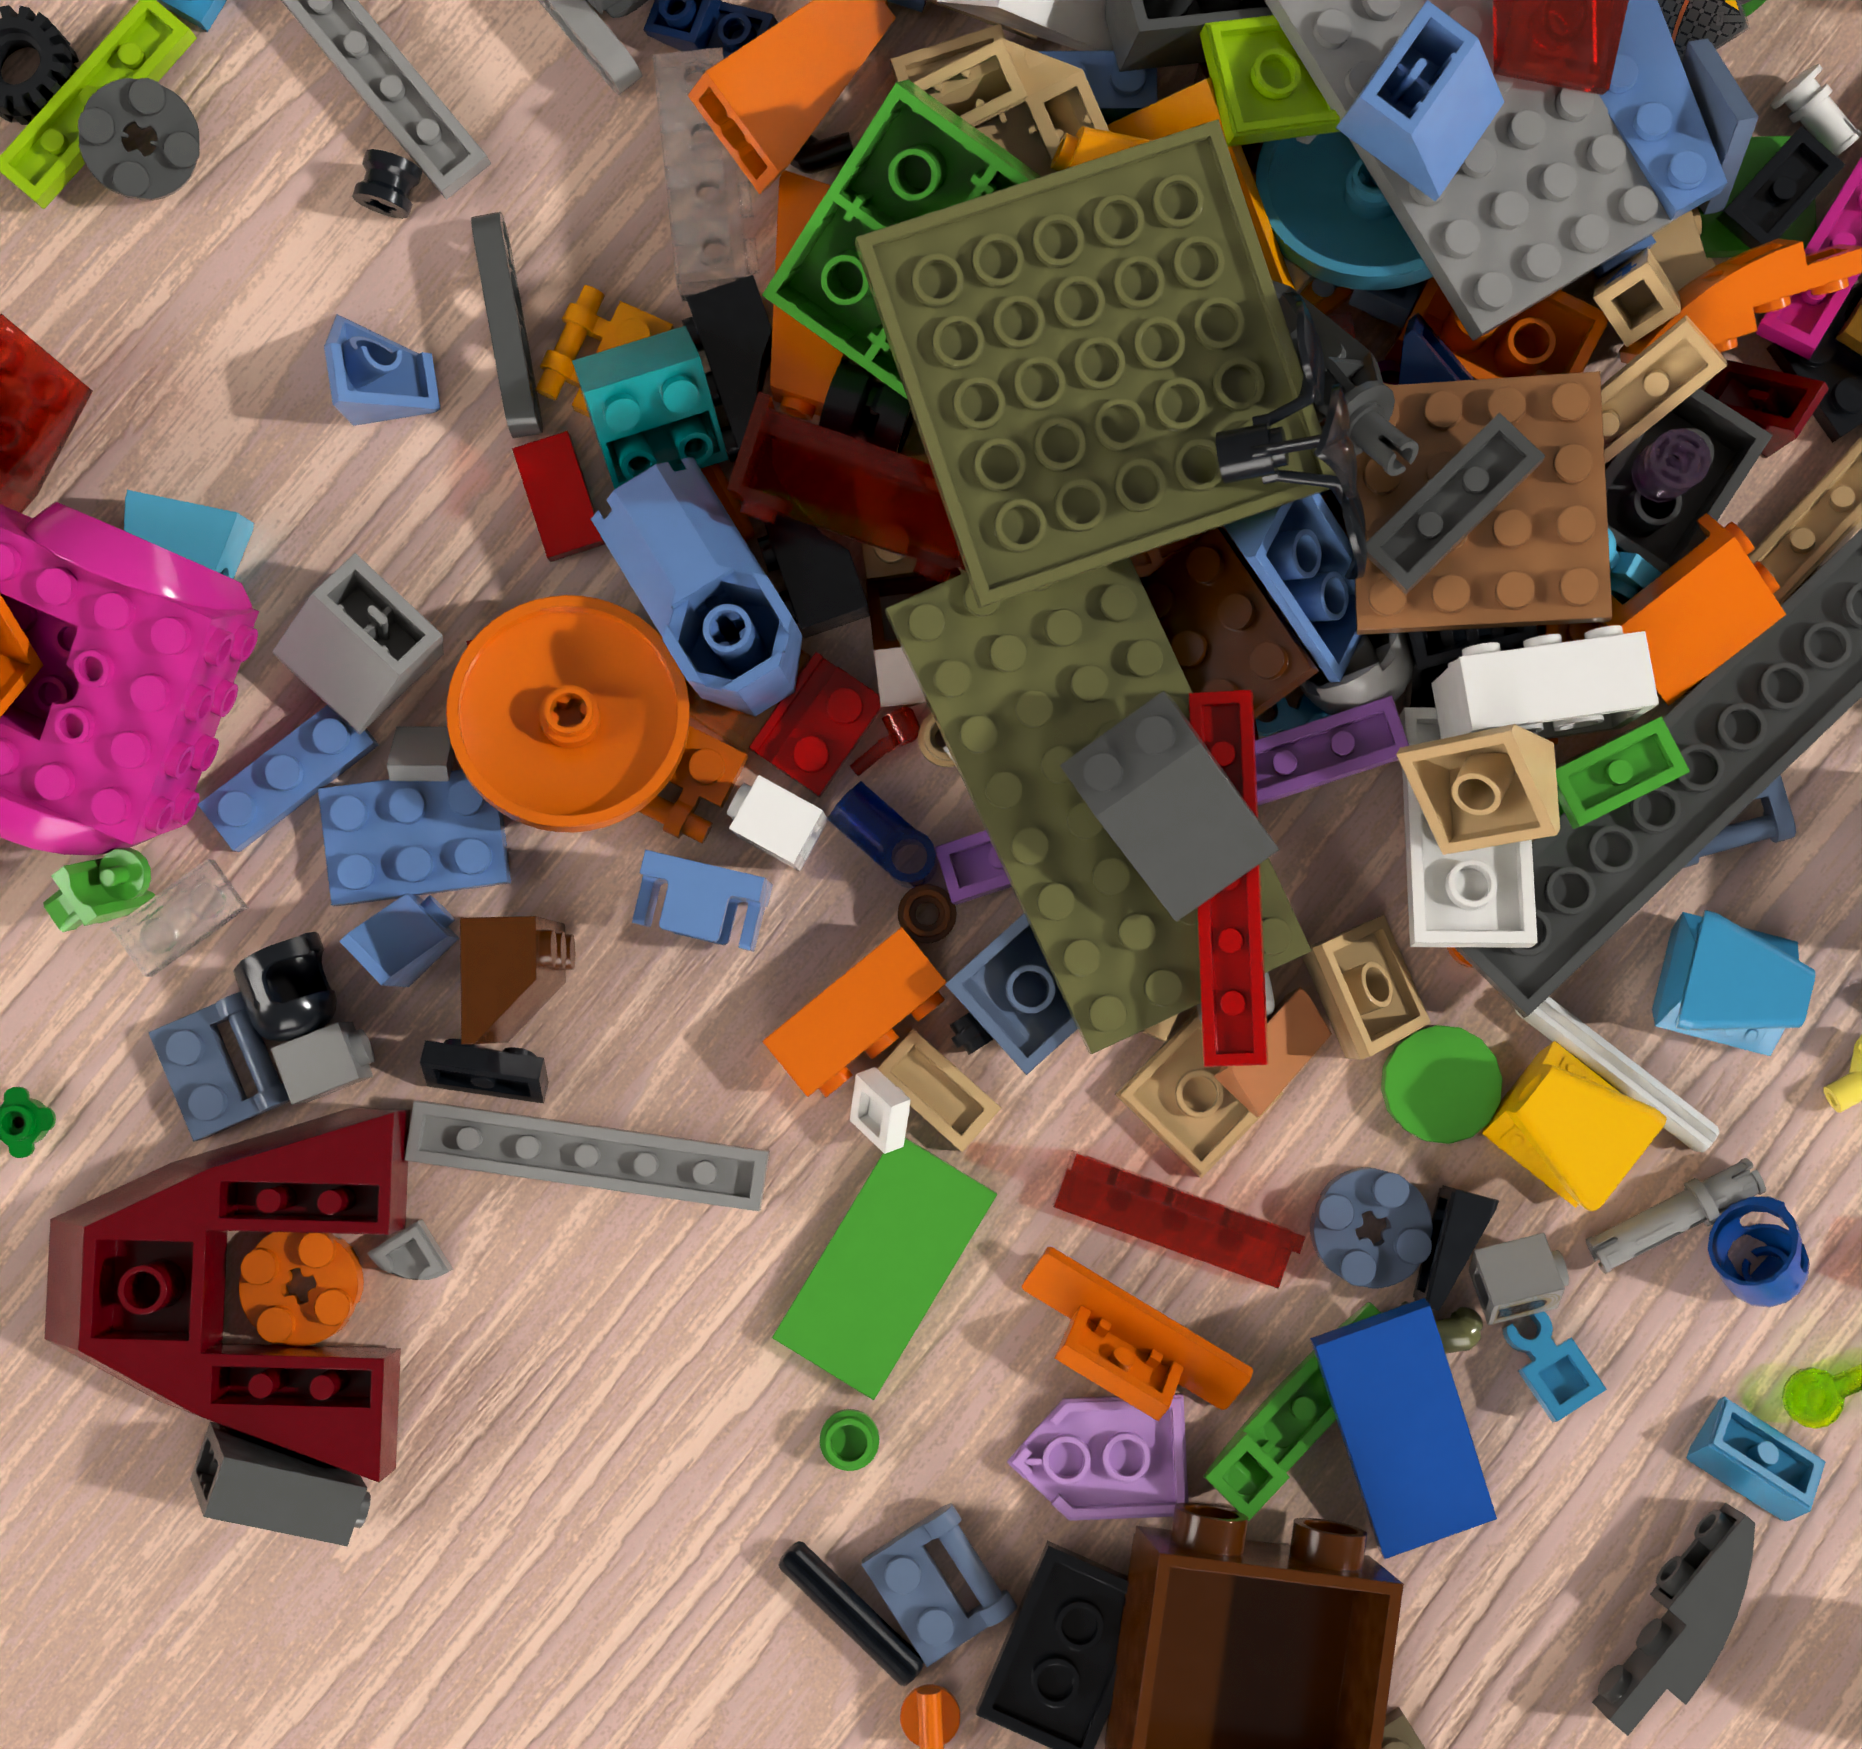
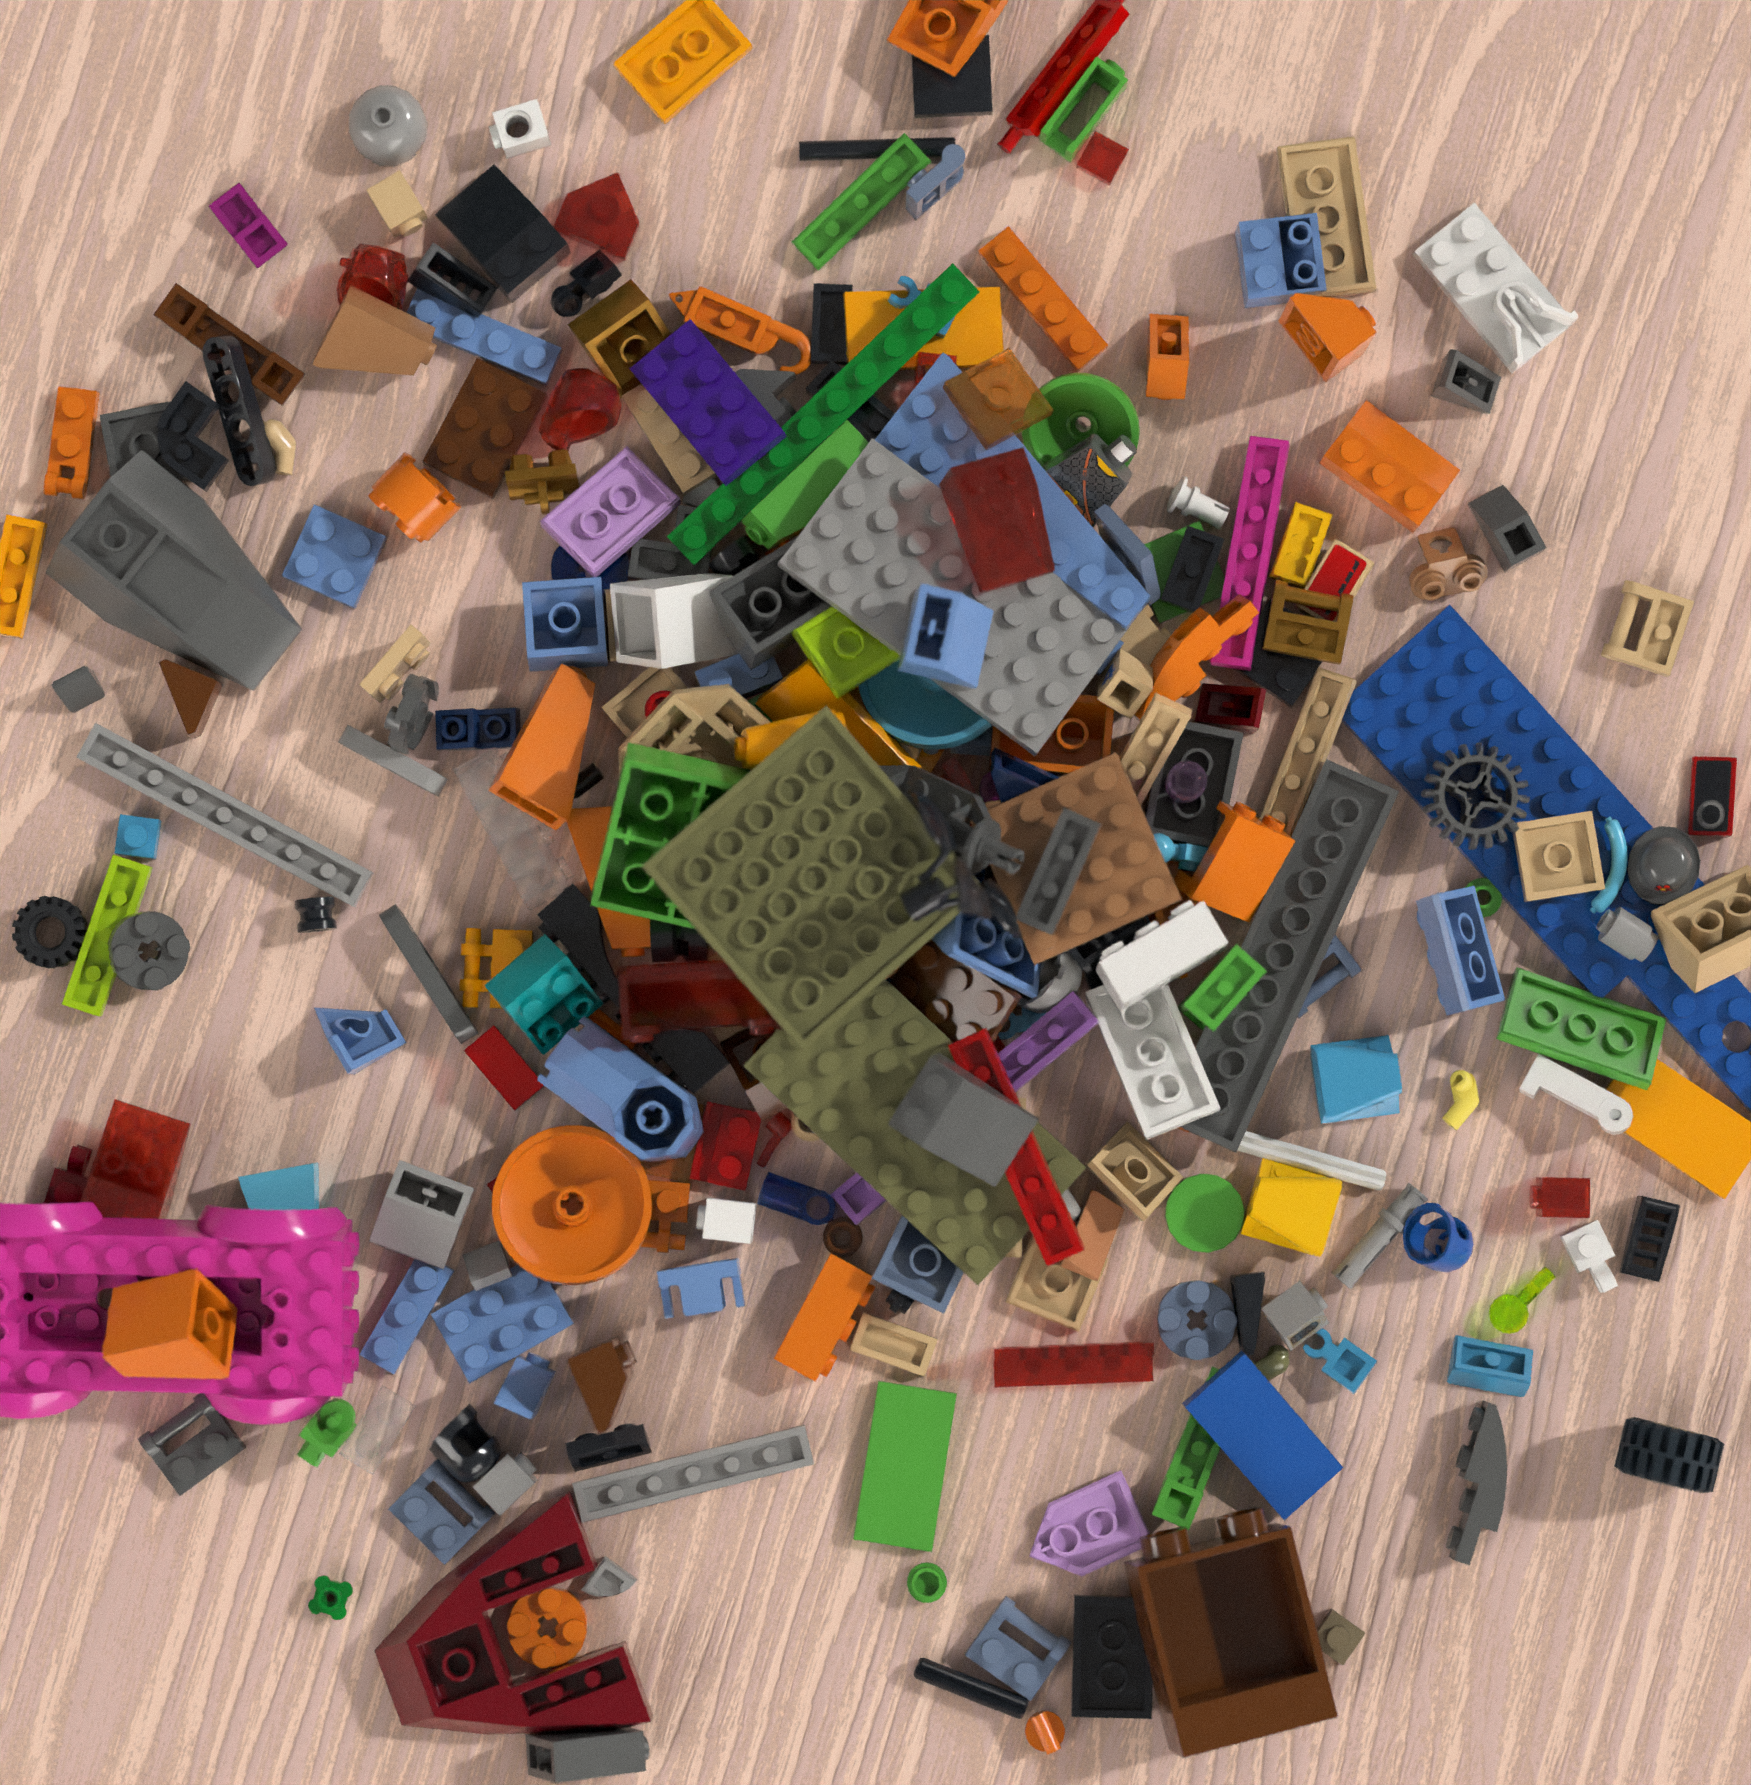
camera: 25 degrees left, 0 degrees up
white plate [850,1067,911,1154] -> none
orange bracket [1022,1247,1253,1421] -> none
tan slope [1396,724,1560,855] -> none

